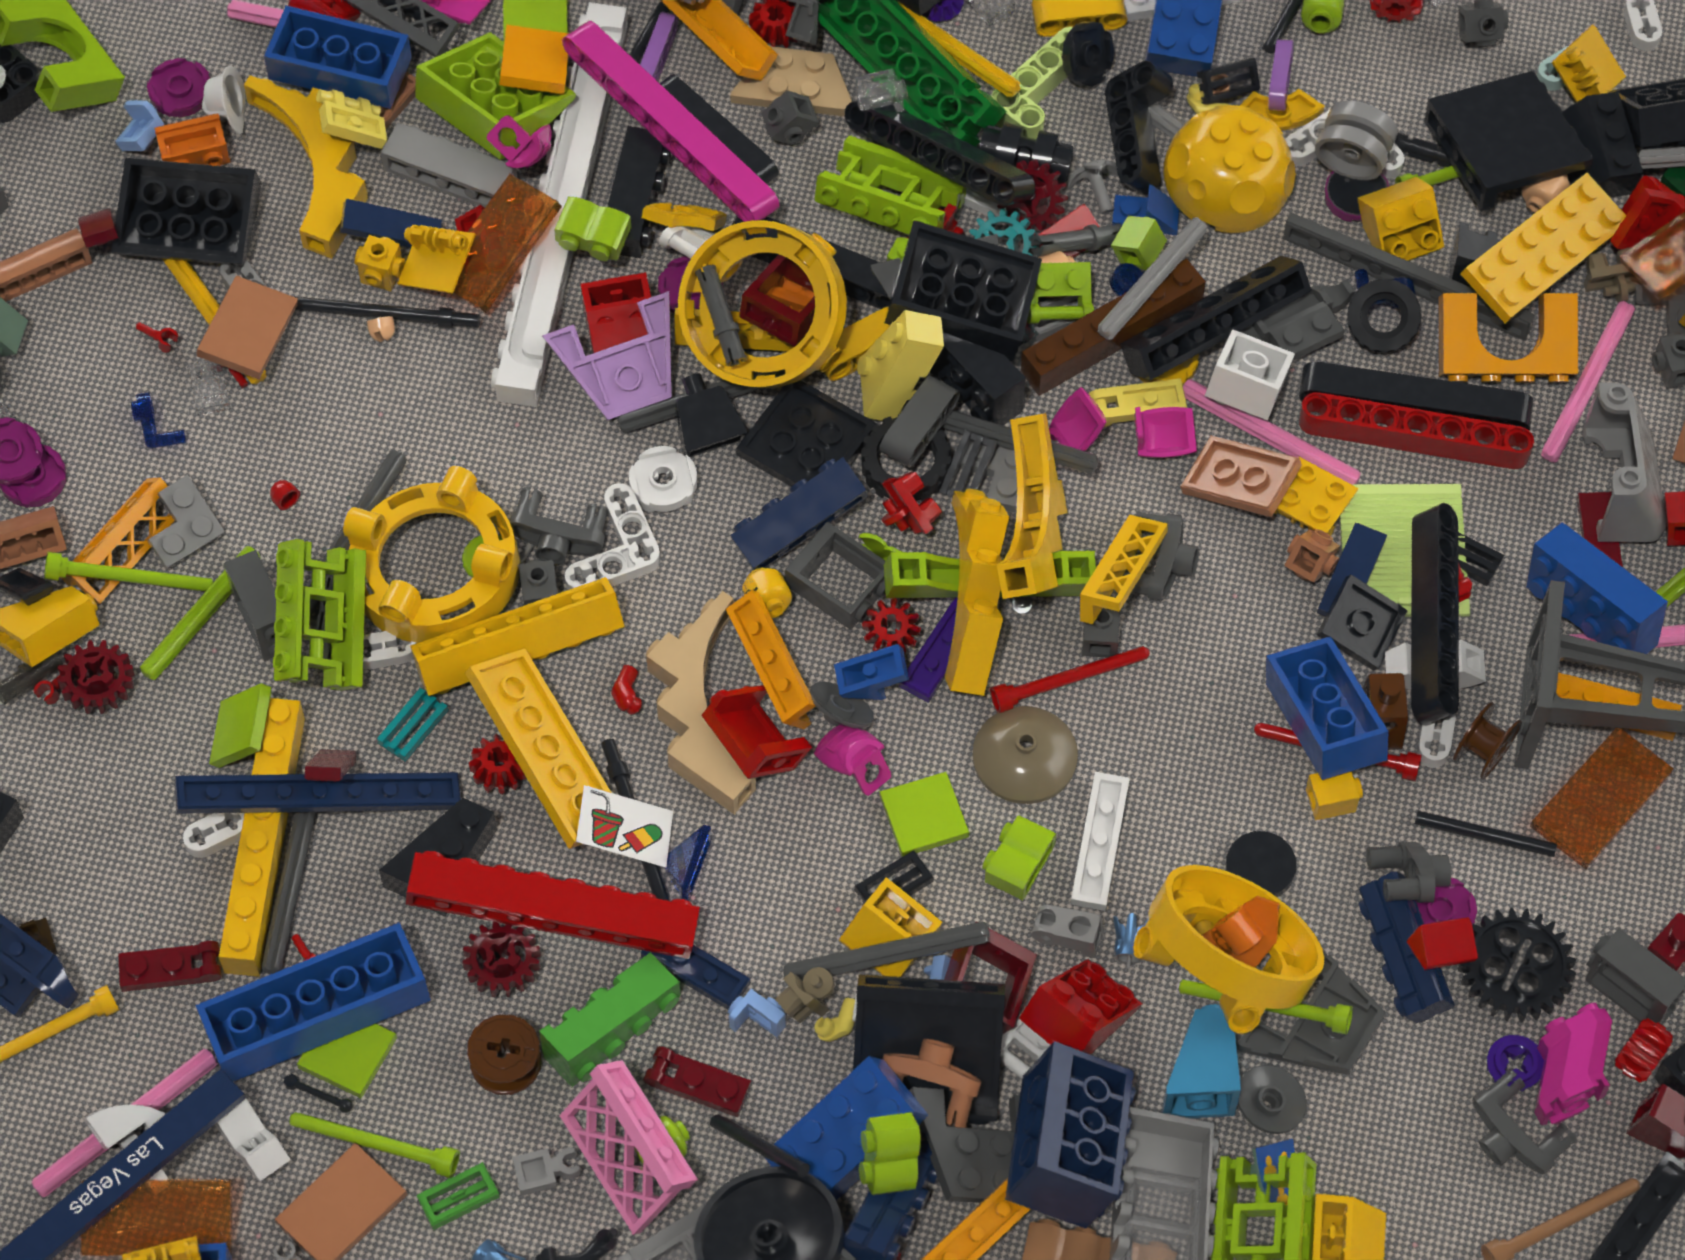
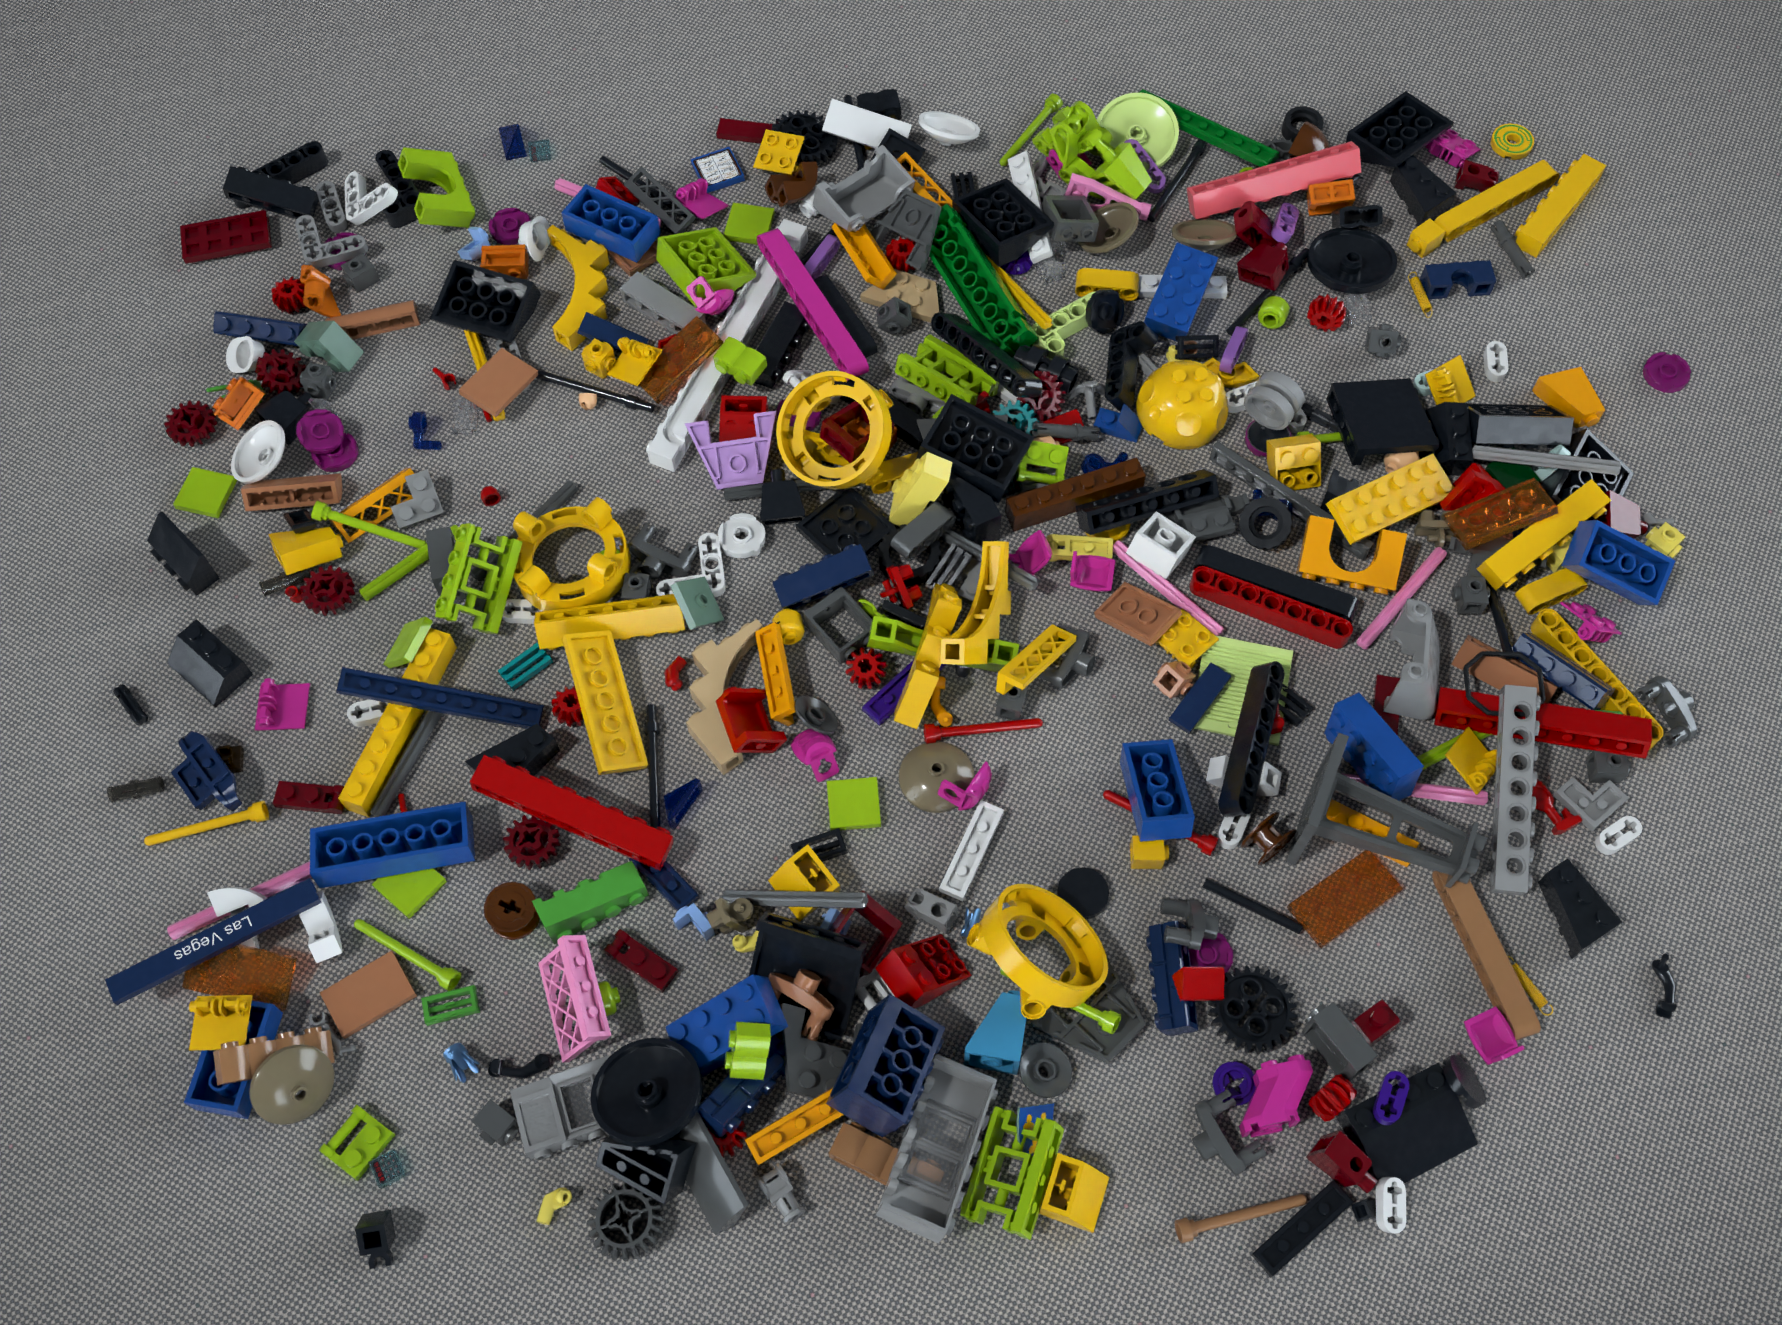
camera: 15 degrees right, 0 degrees up
dark red slope [78,208,118,248] -> none
black hinge [284,1074,353,1113] -> none
tile [305,749,356,782] -> none
light yellow plate [316,89,387,149] -> none
light orange tile [499,25,569,94] -> none
light grey plate [512,1147,581,1196] -> none
white sticker [576,785,673,868] -> none
yellow tile [641,203,727,231] -> none
dark grey pin [695,265,747,366] -> none
black bar [710,1114,809,1177] -> none
blue slope [834,644,909,700] -> none
clear bracket [855,68,908,112] -> none
lime brick [982,815,1056,900] -> none
light grey axle [1098,217,1207,340] -> none
lime brick [1111,216,1167,270] -> none
orange panel [1202,896,1279,968] -> none
black tile [1316,574,1408,670] -> none
reddish brown torso [1362,673,1408,750] -> none
none -> dark pink hinge [255,678,310,731]
none -> sand green plate [671,576,724,630]
none -> black tile [881,599,927,630]
none -> light grey connector [890,376,946,416]
none -> light orange piece [930,676,953,727]
none -> dark pink piece [938,761,992,811]

